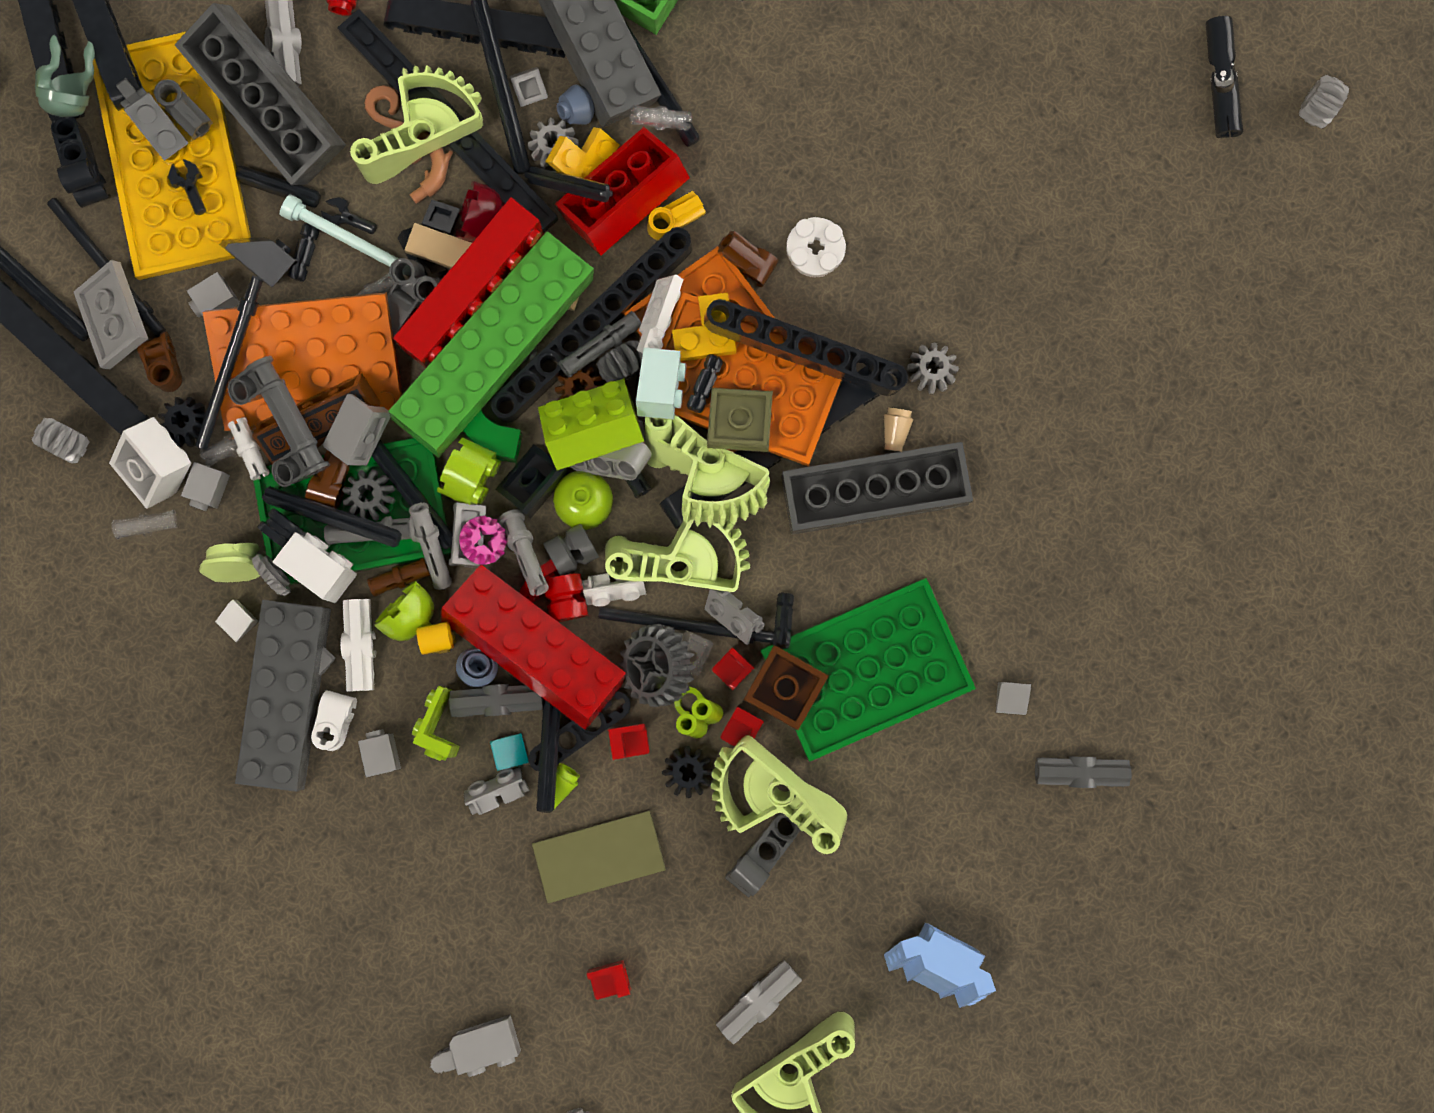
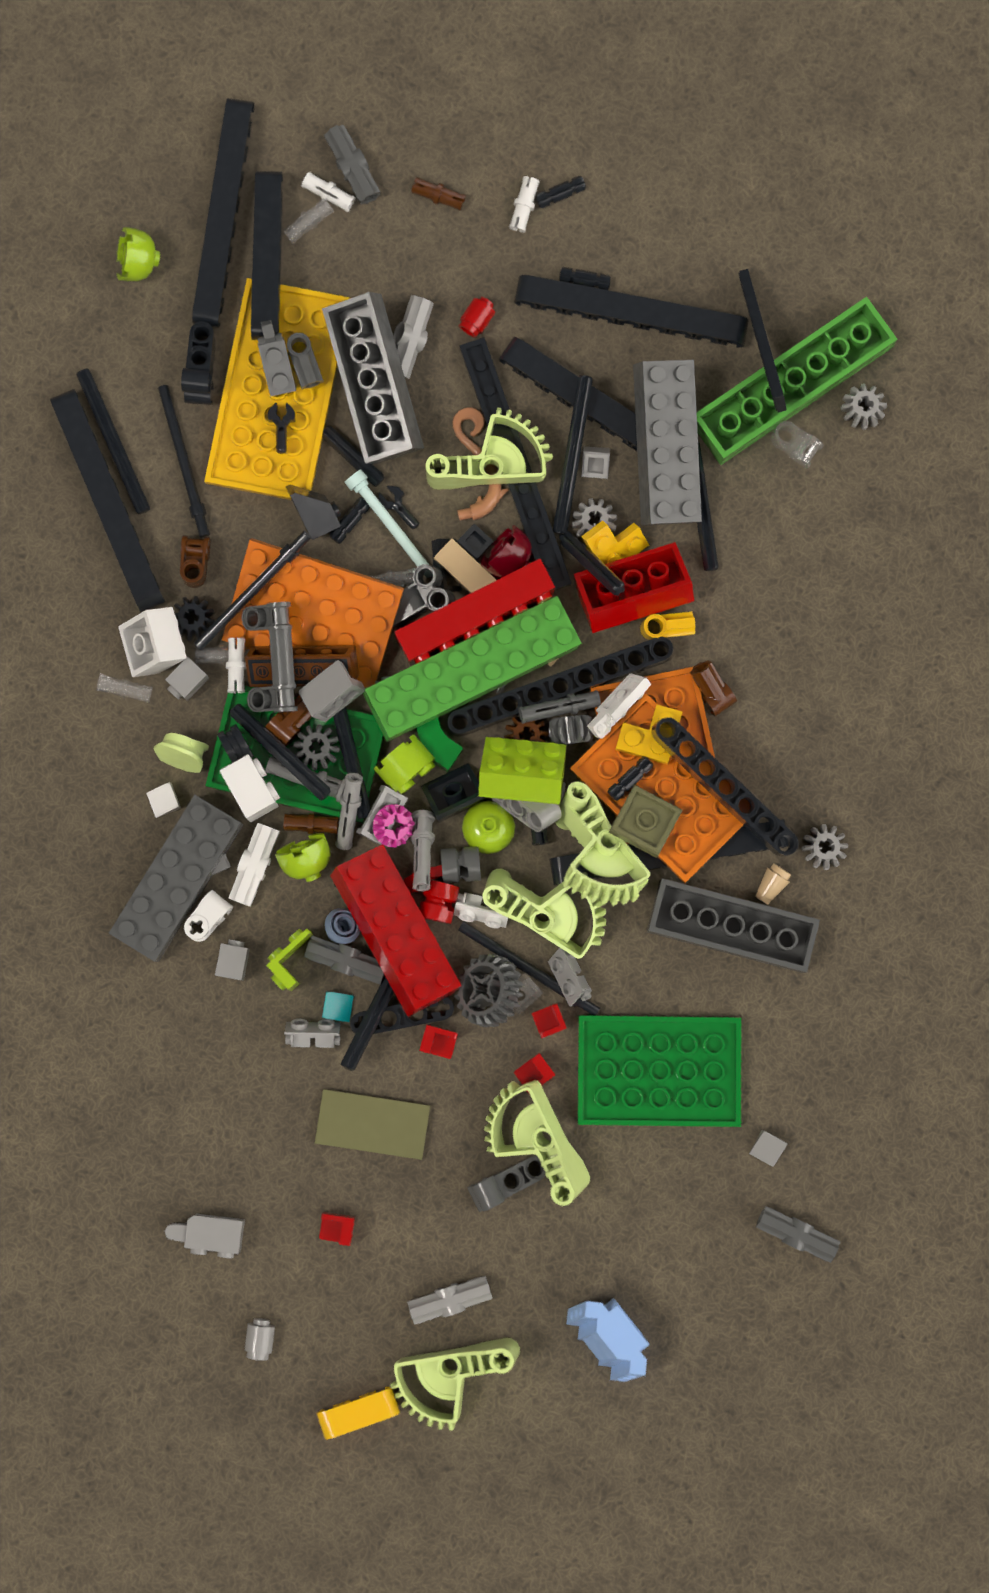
camera: 25 degrees right, 0 degrees up
light grey gear [32,418,89,463] -> none
sand green hair [35,35,95,117] -> none
light grey plate [74,260,148,369] -> none
light grey brick [187,272,239,317] -> none
light grey gear [252,553,291,596] -> none
yellow piece [416,622,456,655] -> none
lime cone [553,763,580,811] -> none
sand blue cone [557,84,594,125] -> none
clear pin [630,105,692,131] -> none
light aqua brick [636,348,686,419] -> none
black gear [662,746,713,798] -> none
lime piece [674,687,723,738] -> none
reddish brown brick [743,645,828,730] -> none
black axle [773,592,794,650] -> none
white plate [786,217,846,277] -> none

